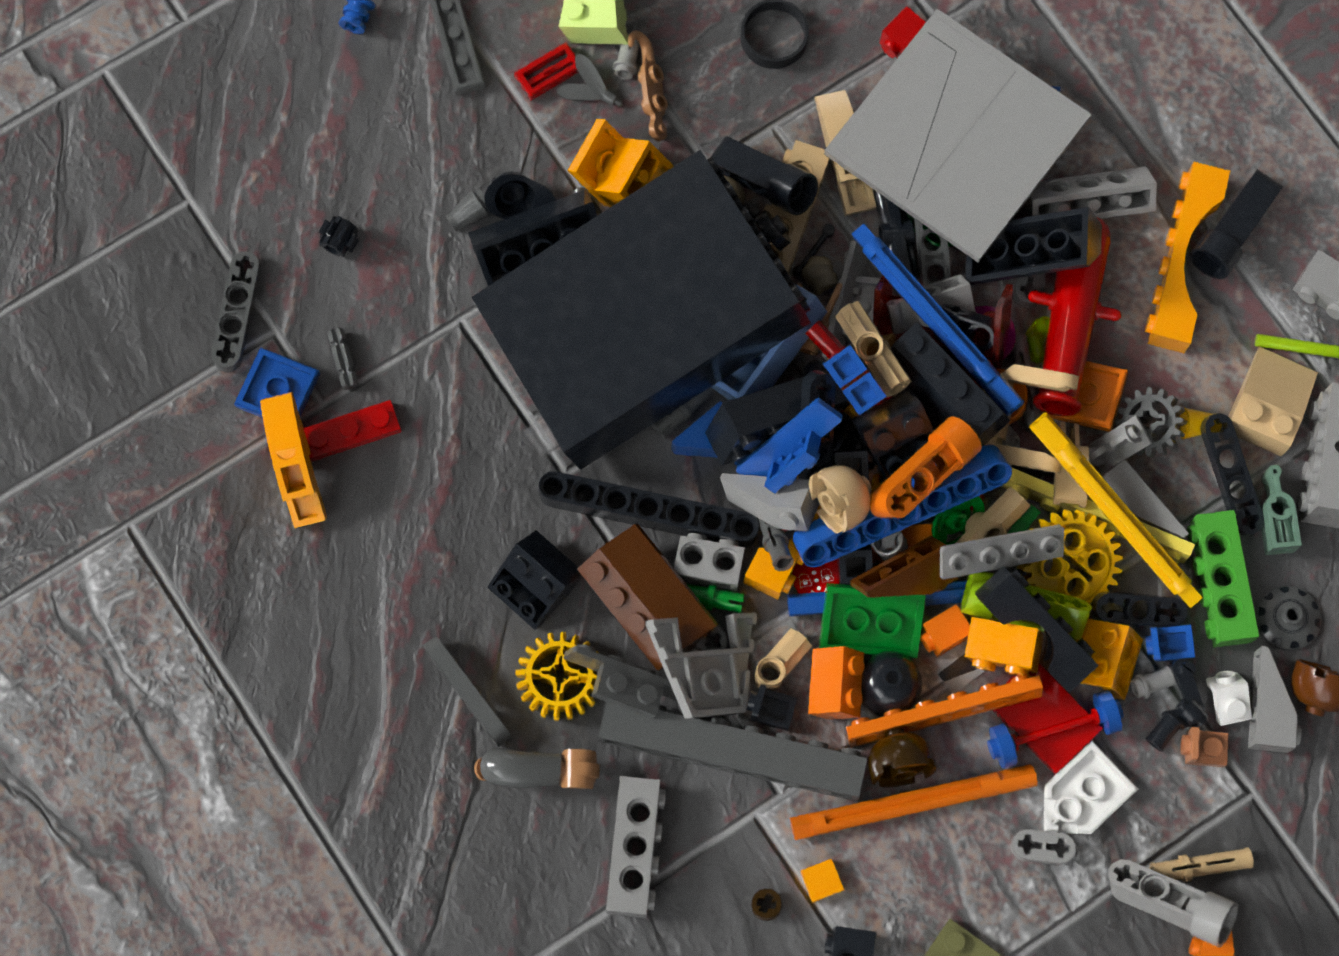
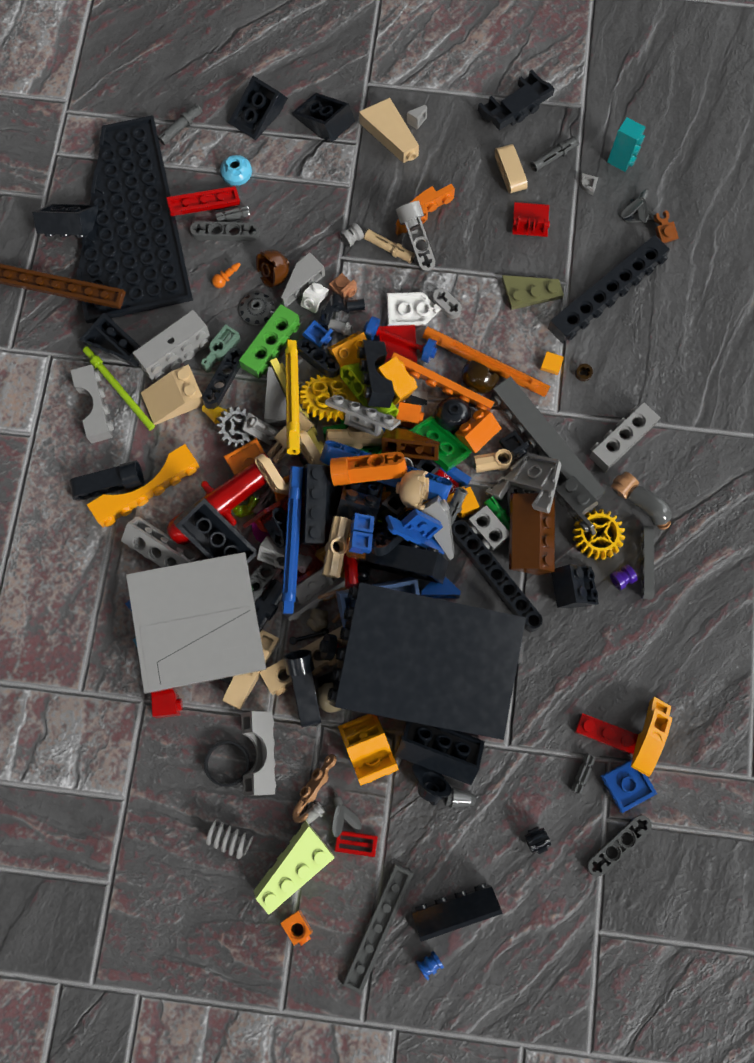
camera: 135 degrees left, 0 degrees up
none -> light grey arch [241,711,276,796]
none -> light grey wheel [340,222,364,247]
none -> black slope [412,883,503,942]
none -> dark purple wheel [610,564,638,590]

